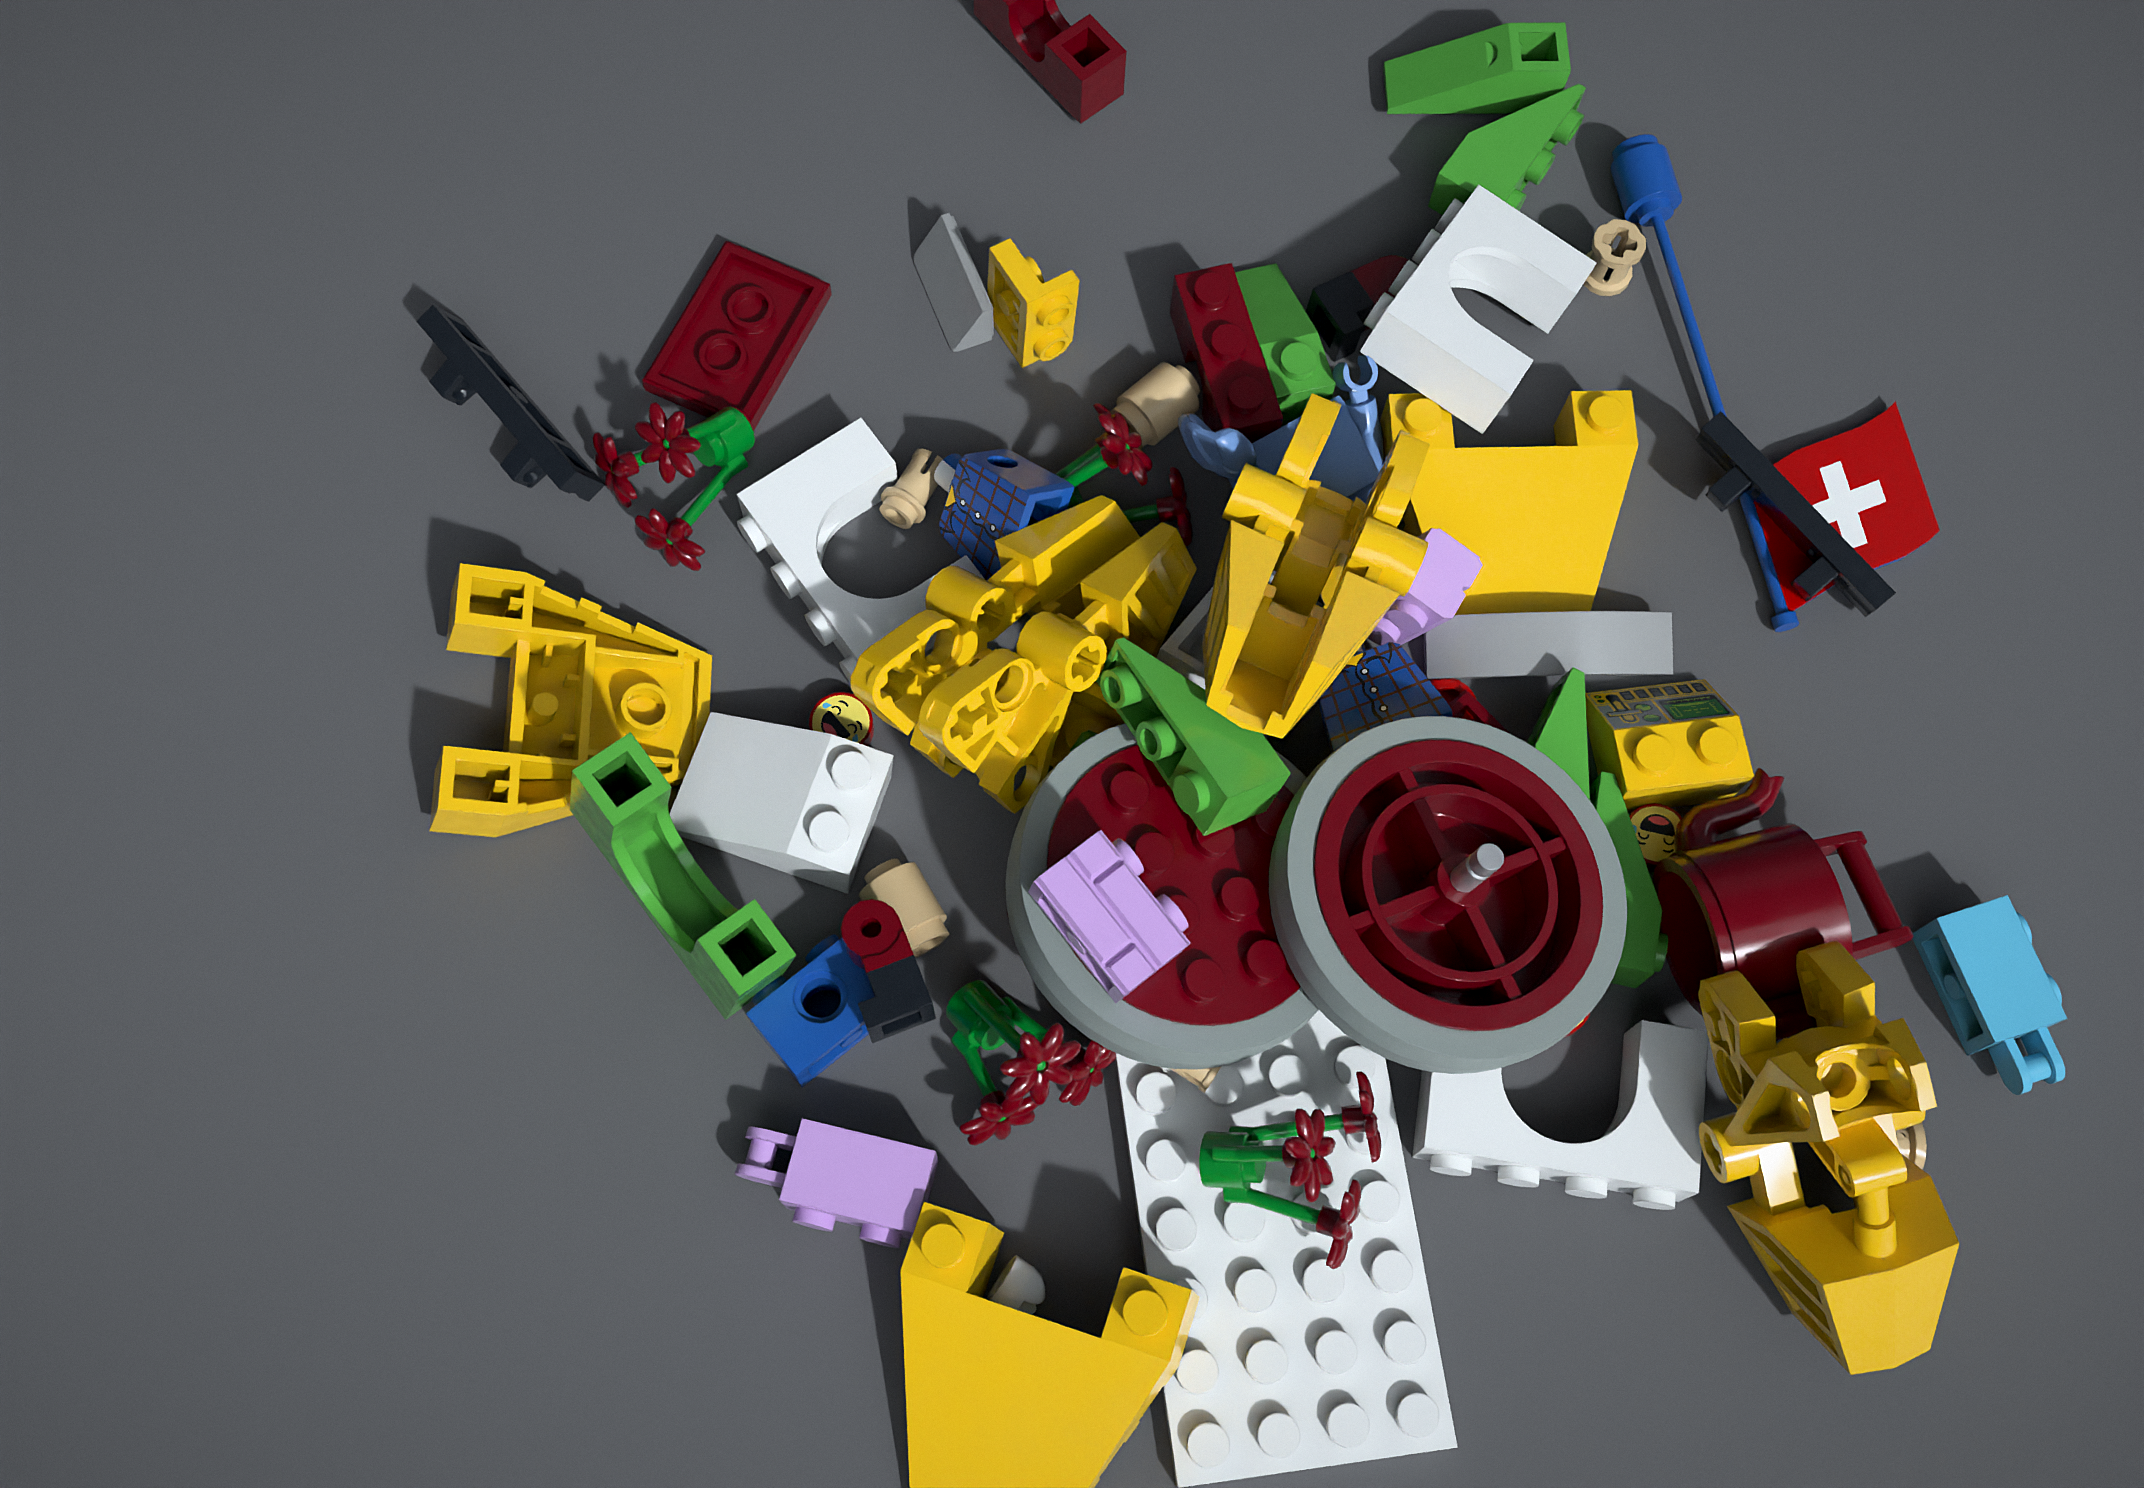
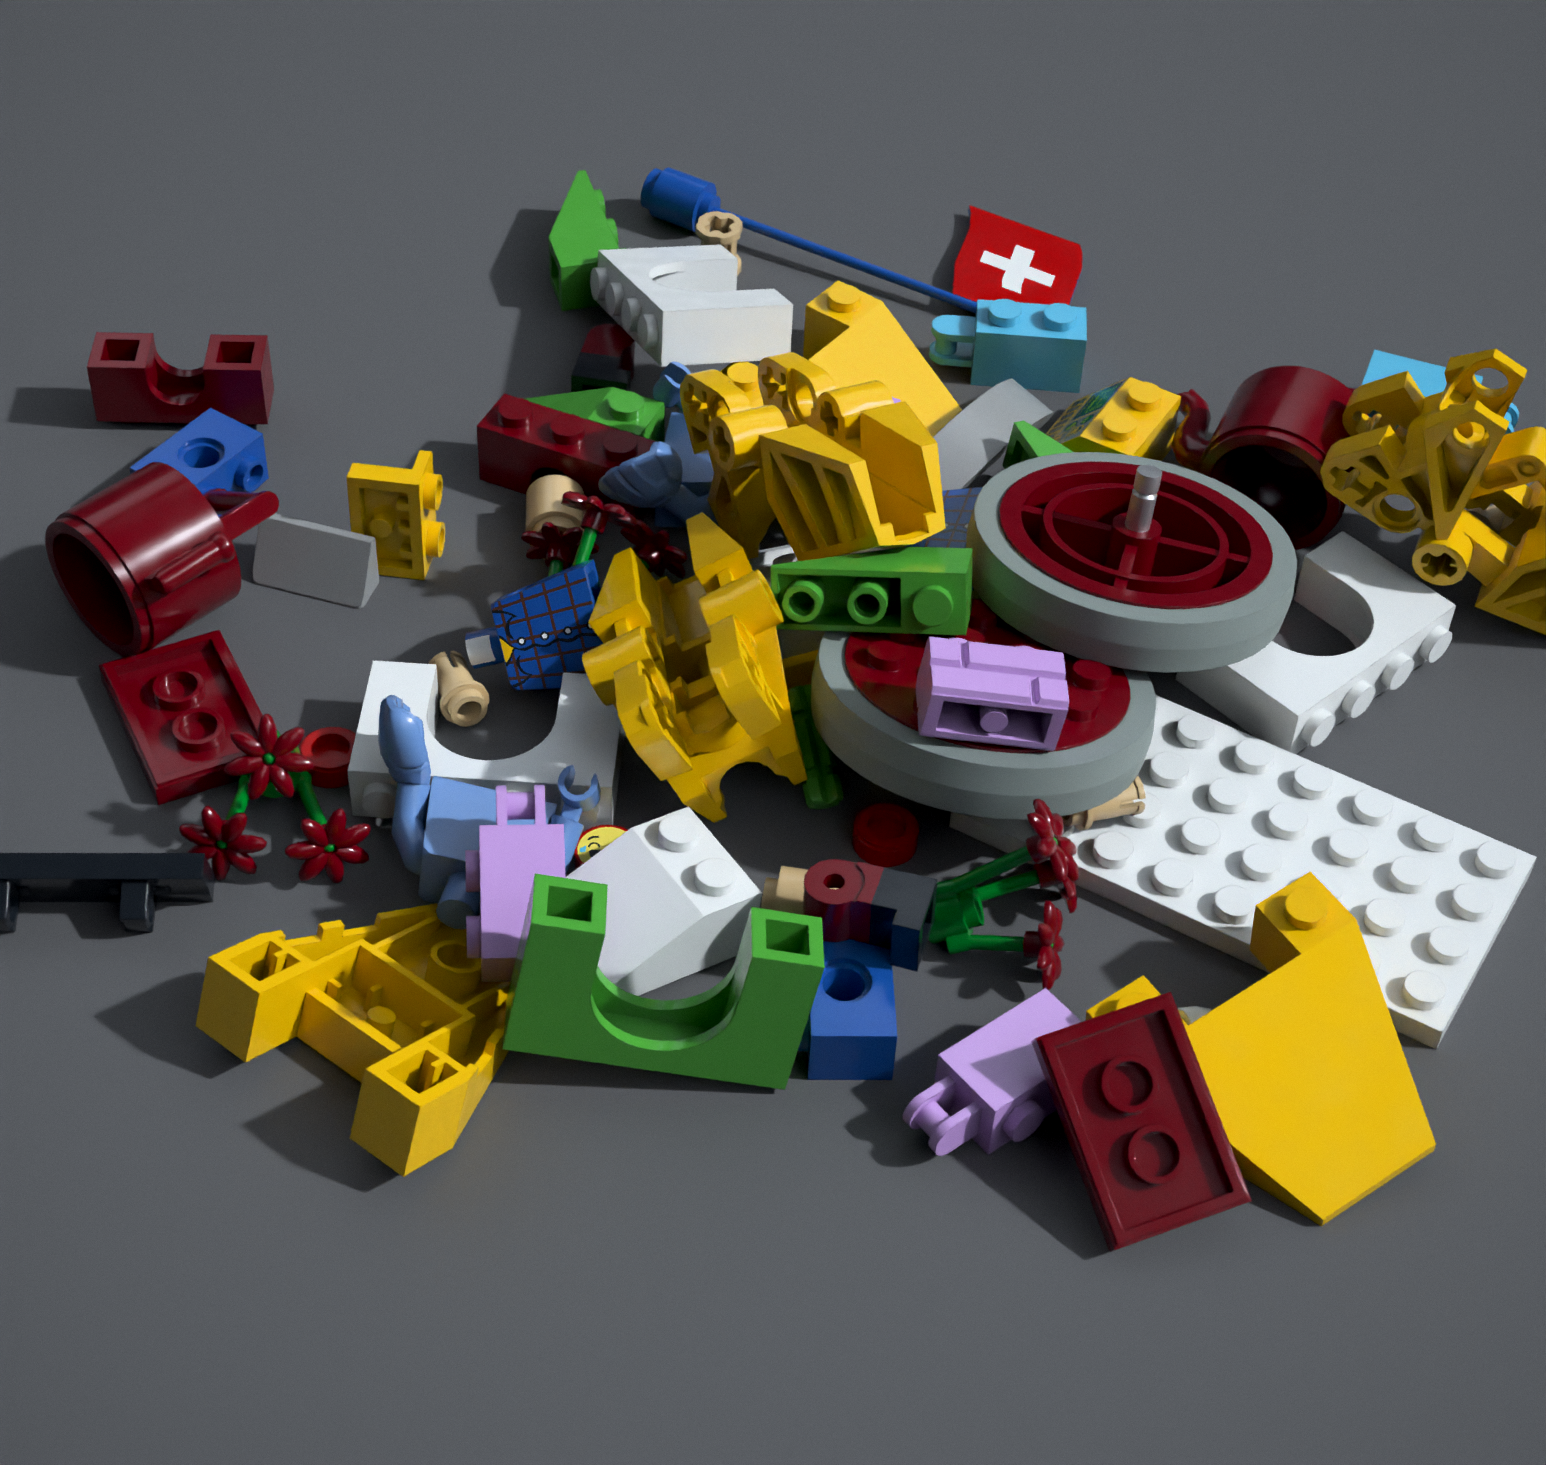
camera: 50 degrees left, 25 degrees down
plant [1199,1071,1381,1269] -> none
bright green slope [1383,22,1571,114] -> none
black hinge [1696,411,1896,617] -> none
none -> dark red piece [45,462,279,657]
none -> blue brick [130,408,269,516]
none -> red tile [299,727,356,788]
none -> medium blue torso [378,695,601,929]
none -> lavender brick [465,785,566,982]
none -> medium azure brick [929,299,1087,393]
none -> dark red tile [1031,991,1252,1252]

